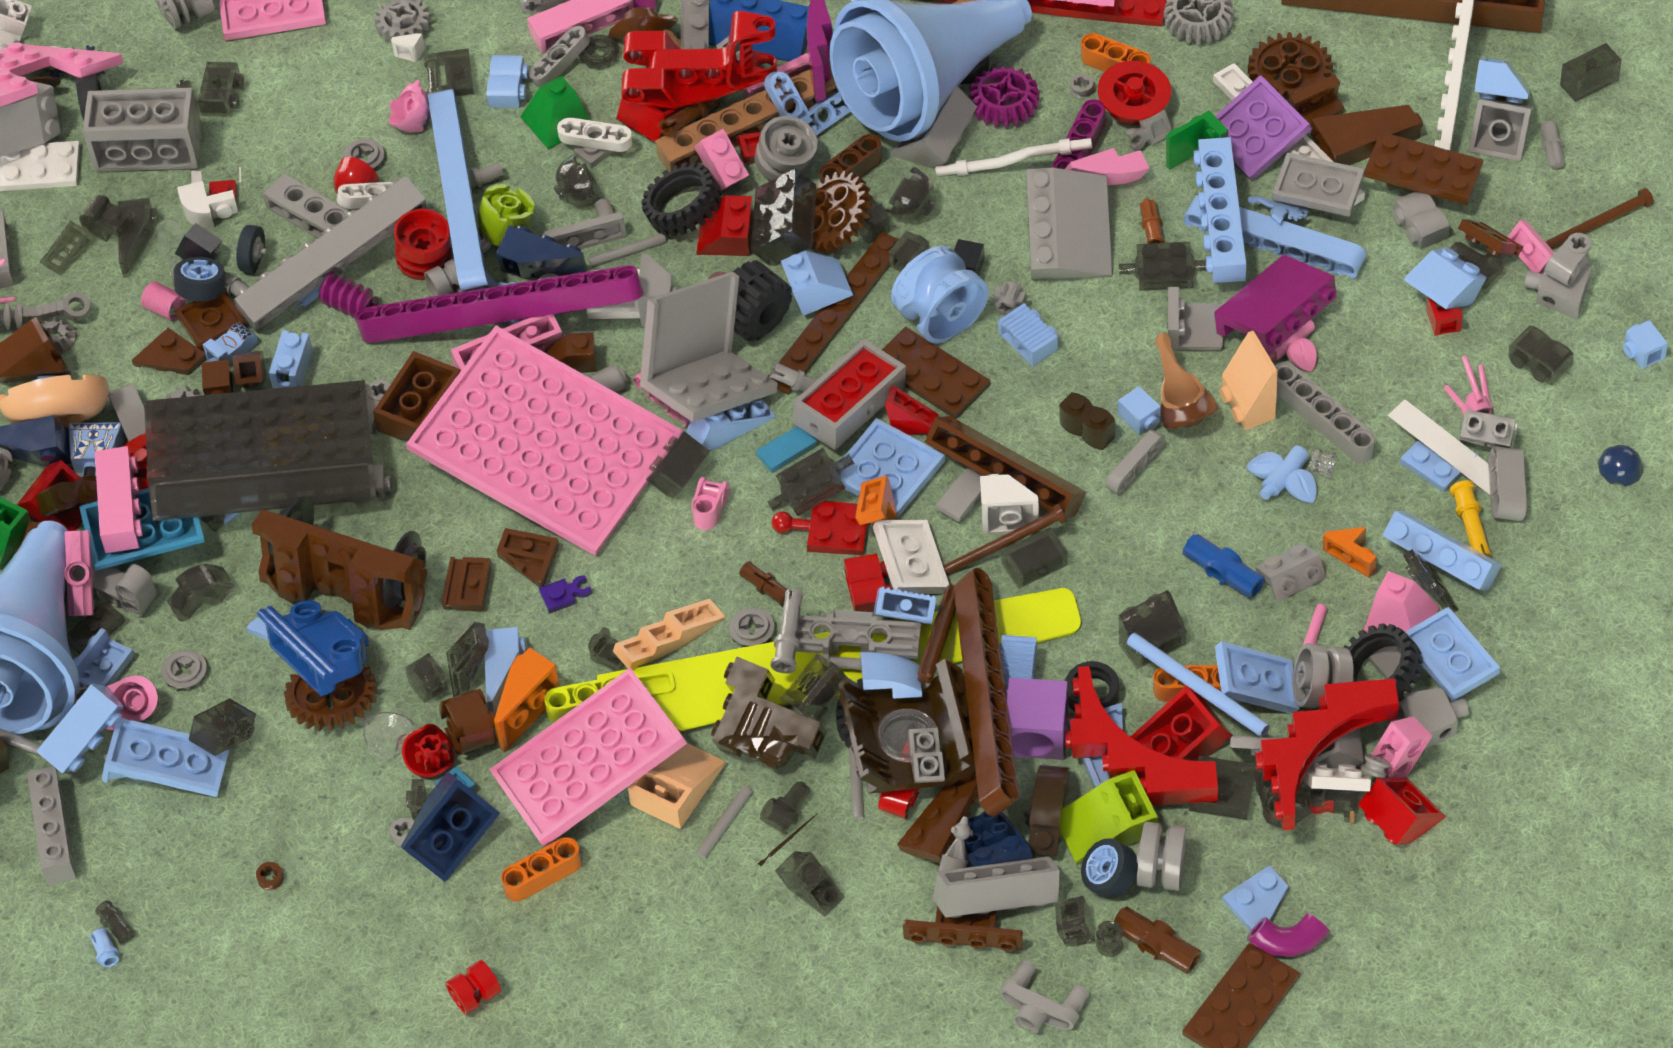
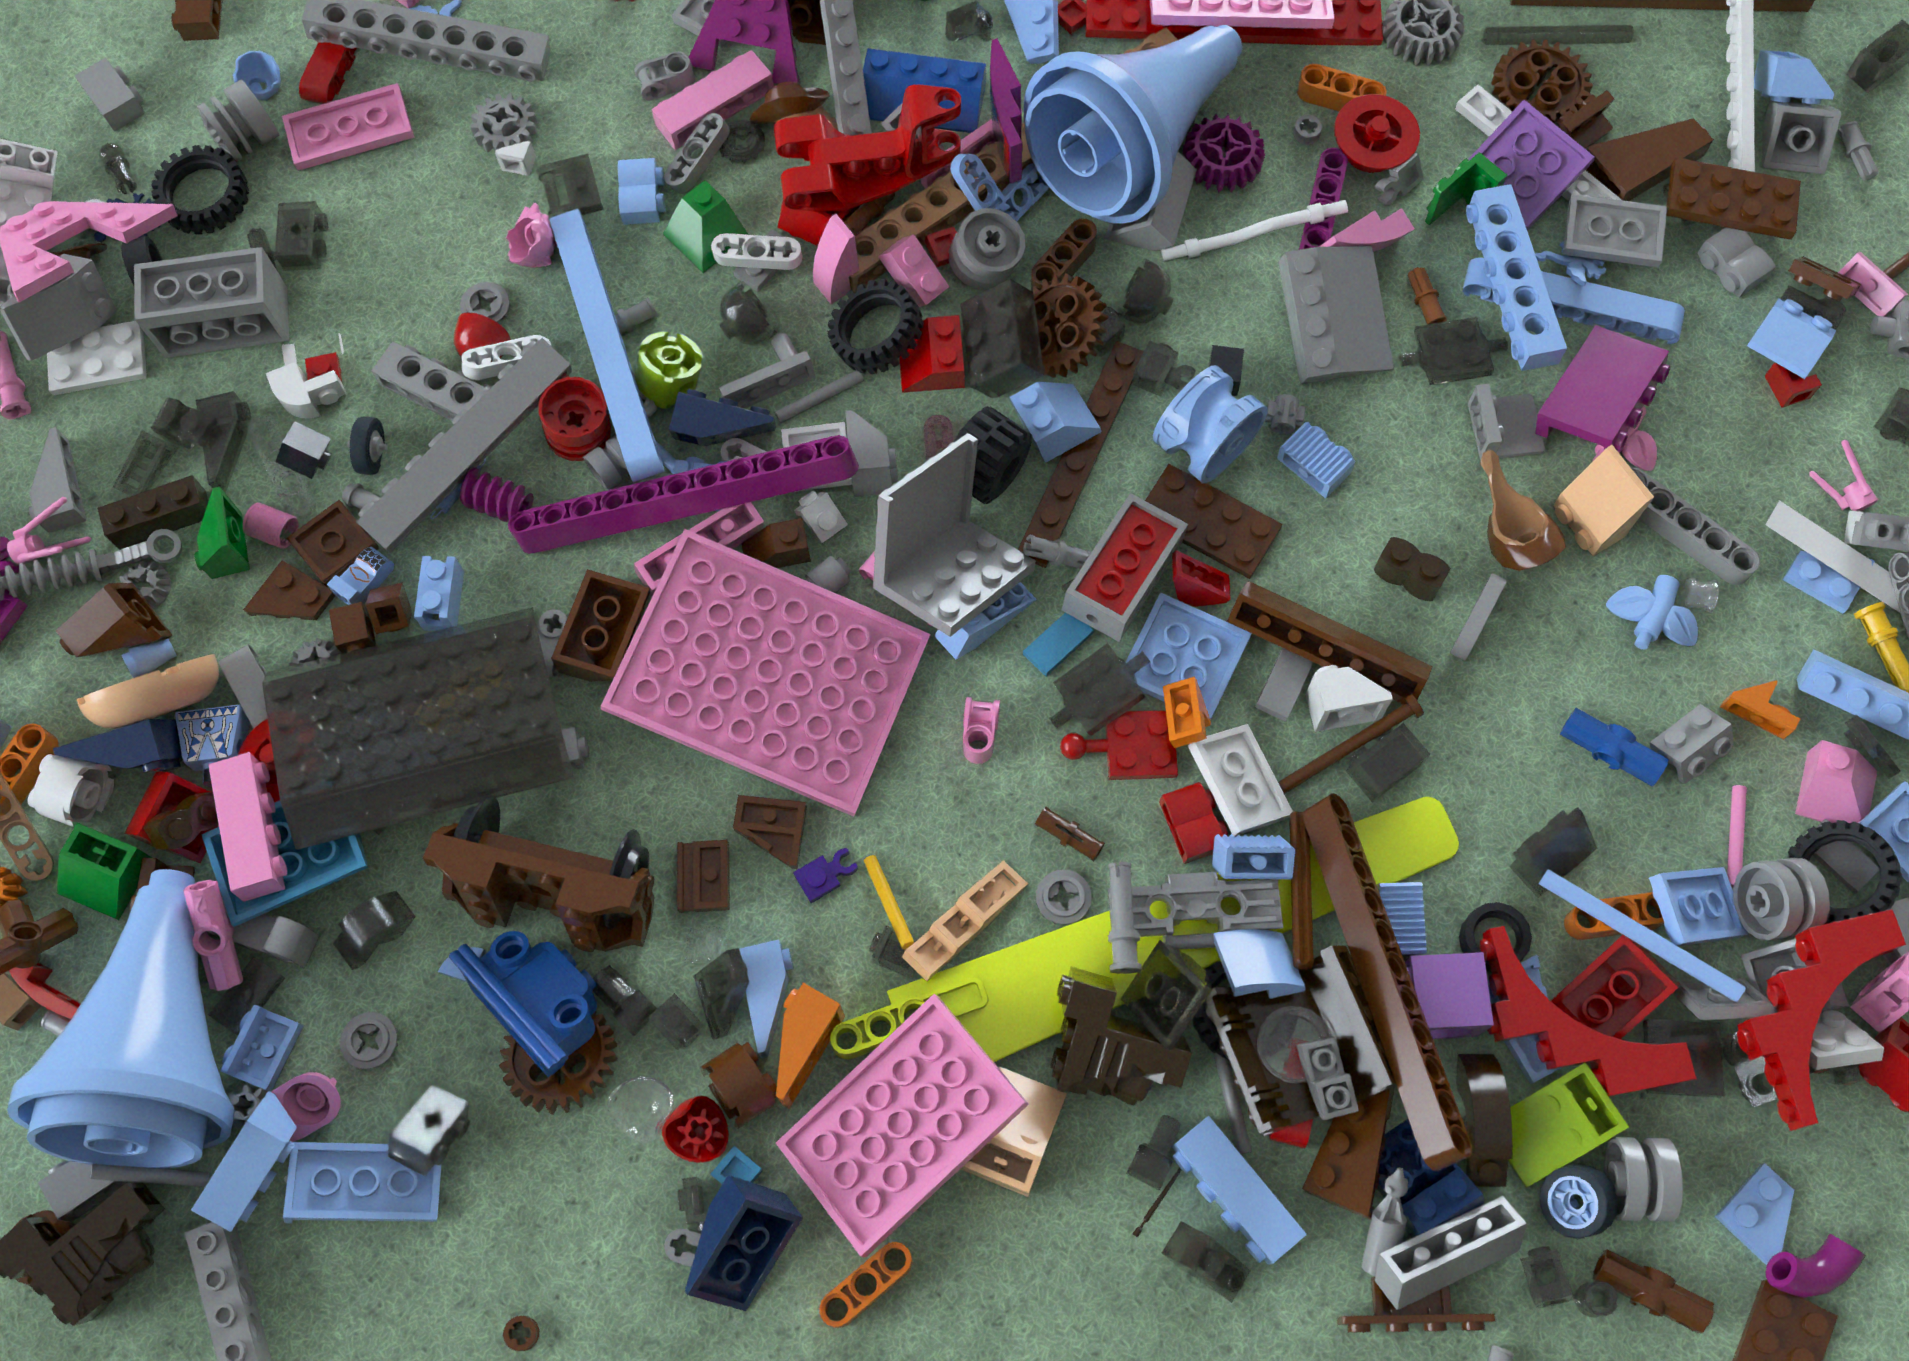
camera: 10 degrees left, 15 degrees up
black wheel [174,257,225,301] -> none
clear smoke brick [646,431,710,499] -> none
light grey bar [696,786,752,859] -> none
light blue brick [1118,386,1161,435] -> none
light grey bush [1360,754,1390,778] -> none
none -> dark brown brick [97,475,209,550]
none -> clear smoke pin [99,143,137,194]
none -> black tyre [151,145,249,235]
none -> green slope [194,487,250,579]
none -> clear smoke piece [592,965,659,1036]
none -> white bracket [794,491,848,543]
none -> bright pink slope [813,214,859,304]
none -> yellow bar [864,855,915,950]
none -> light blue brick [1172,1115,1307,1265]
none -> clear smoke axle [1483,25,1634,45]

